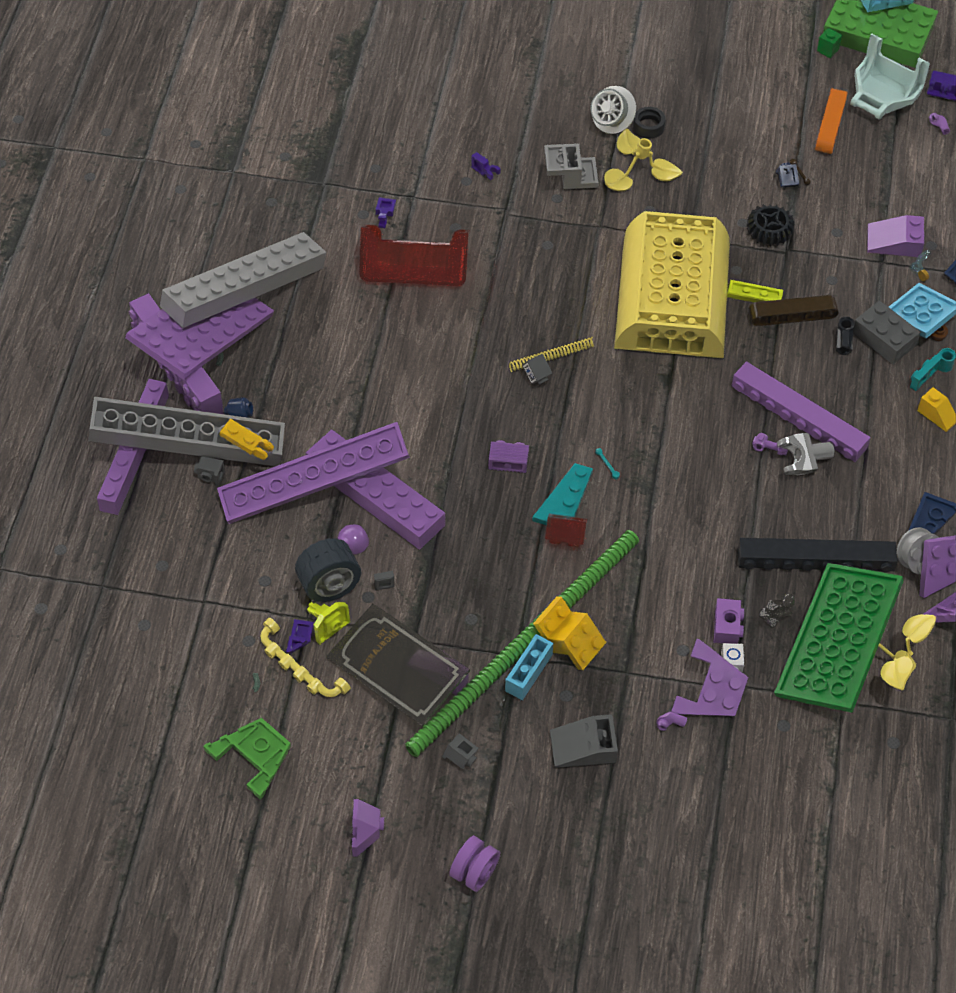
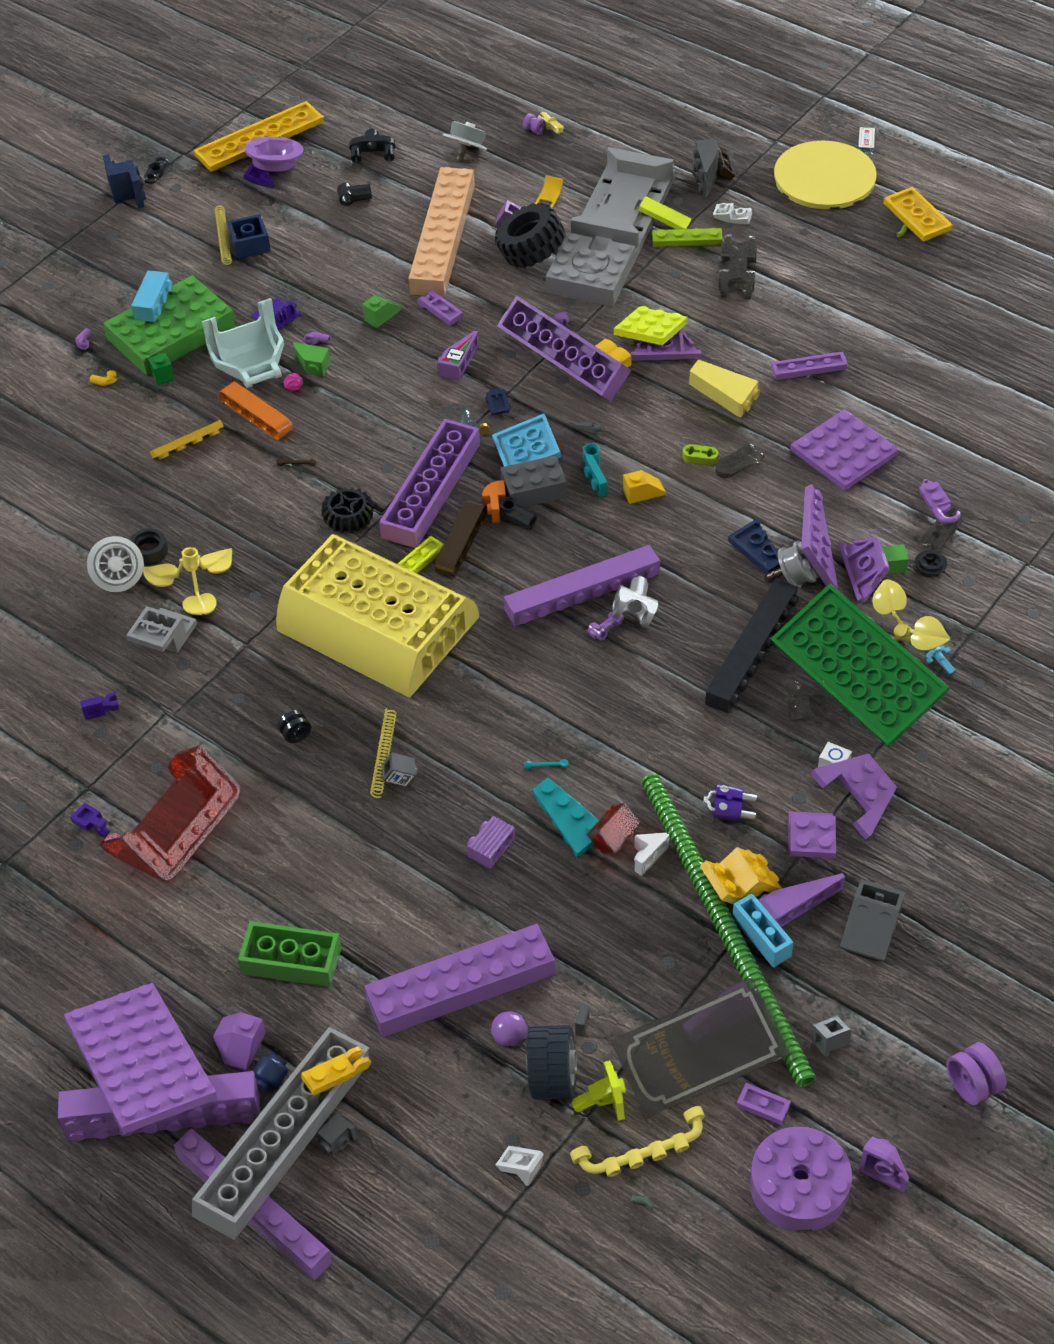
camera: 60 degrees left, 5 degrees down
light grey brick [160,232,327,328] -> none
bright green wing [203,718,291,799] -> none
medium lavender plate [217,422,410,524] -> none
dark purple slope [286,619,314,654] -> none
medium lavender arm [656,712,687,731] -> none
medium lavender brick [714,598,744,644] -> none
bracket [776,163,799,188] -> none
medium lavender slope [867,215,924,257] -> none
none -> yellow arm [89,370,117,387]
none -> yellow plate [150,420,224,460]
none -> medium lavender slope [213,1012,266,1072]
none -> bright green brick [238,921,341,987]
none -> black wheel [277,710,312,743]
none -> dark pink plate [284,373,303,392]
none -> bright green slope [293,342,330,376]
none -> medium lavender brick [379,419,480,548]
none -> orange brick [482,480,506,523]
none -> white slope [496,1146,544,1186]
none -> white slope [634,833,669,876]
none -> dark purple piece [704,784,757,822]
none -> medium lavender plate [736,1083,791,1125]
none -> medium lavender brick [750,1127,852,1232]
none -> medium lavender slope [758,874,845,927]
none -> medium lavender bracket [788,811,836,858]
none -> medium azure piece [925,645,955,675]

